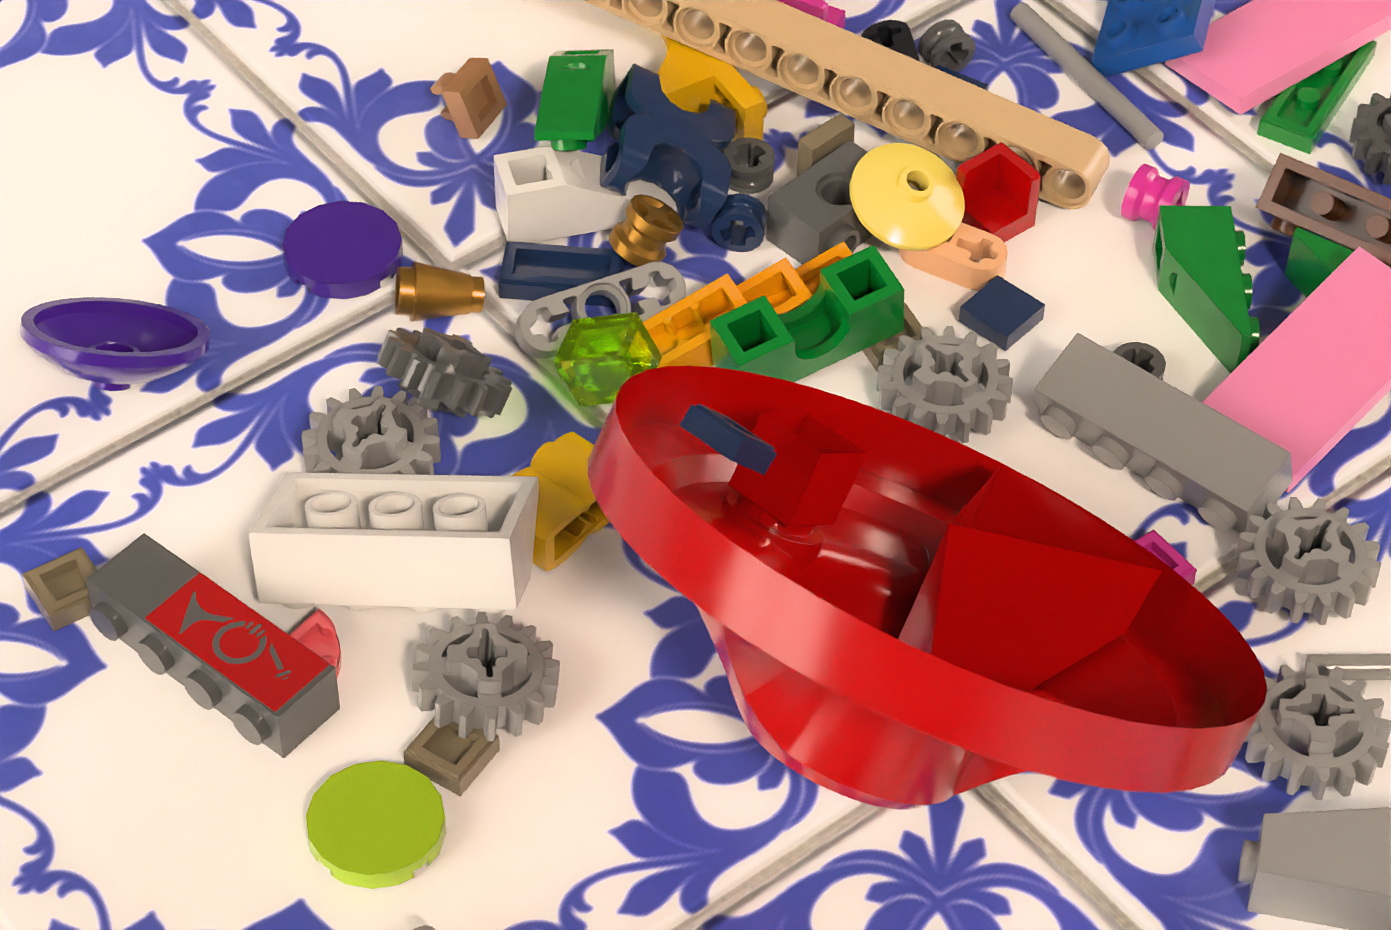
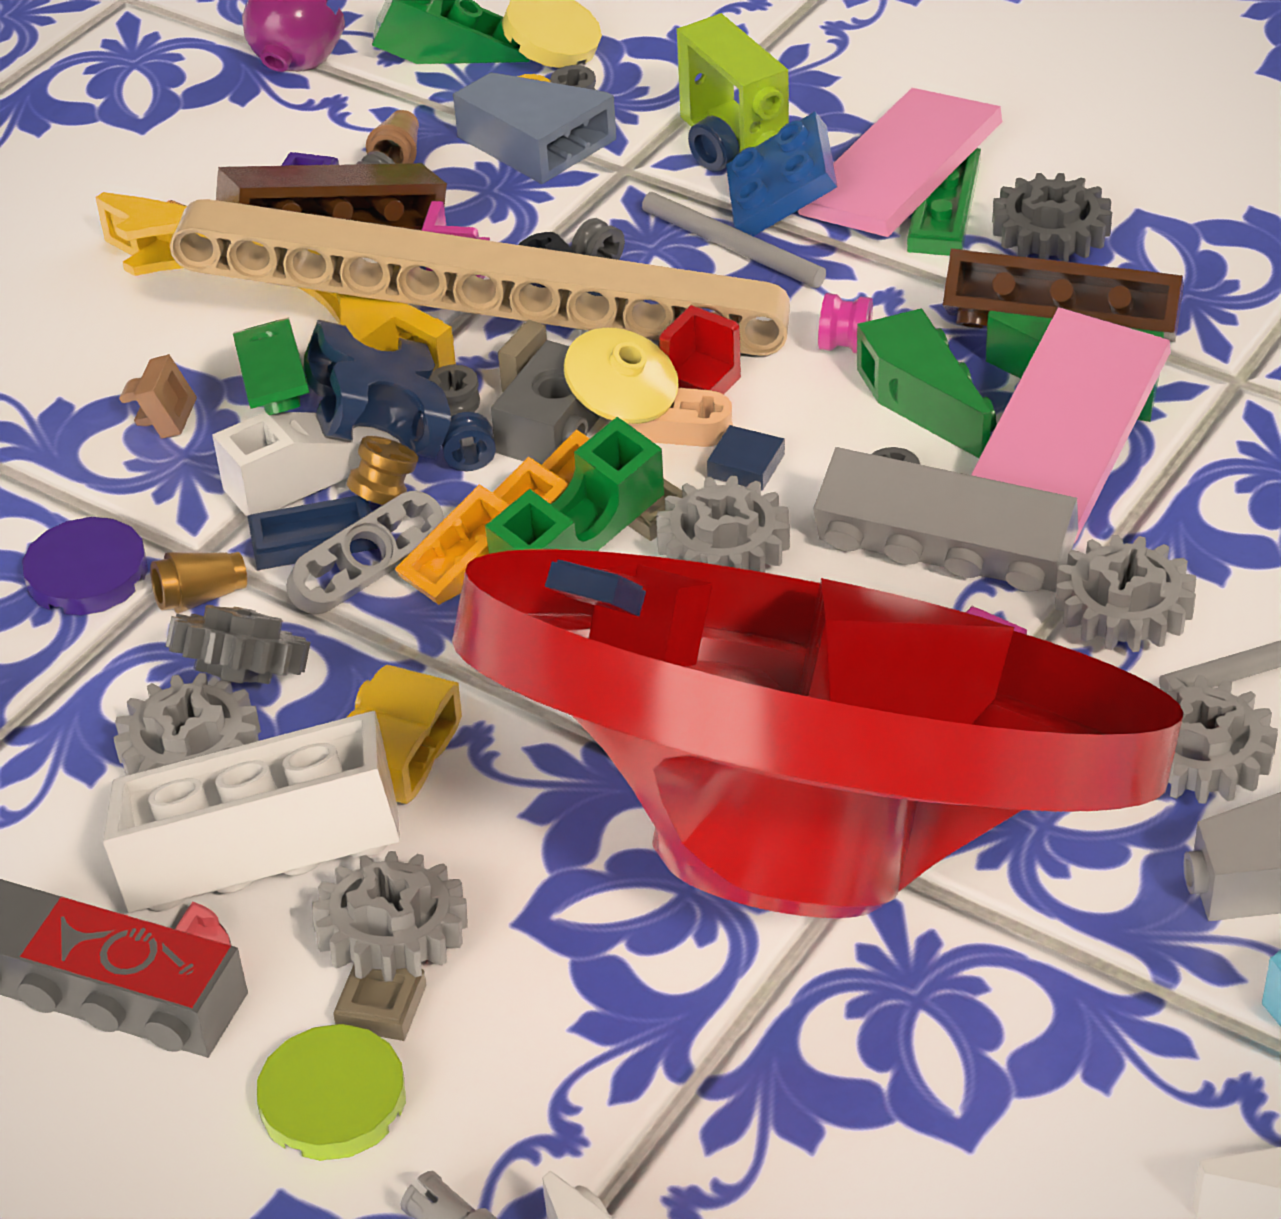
camera: 15 degrees left, 5 degrees down
clear neon green brick [553,312,662,407] -> none

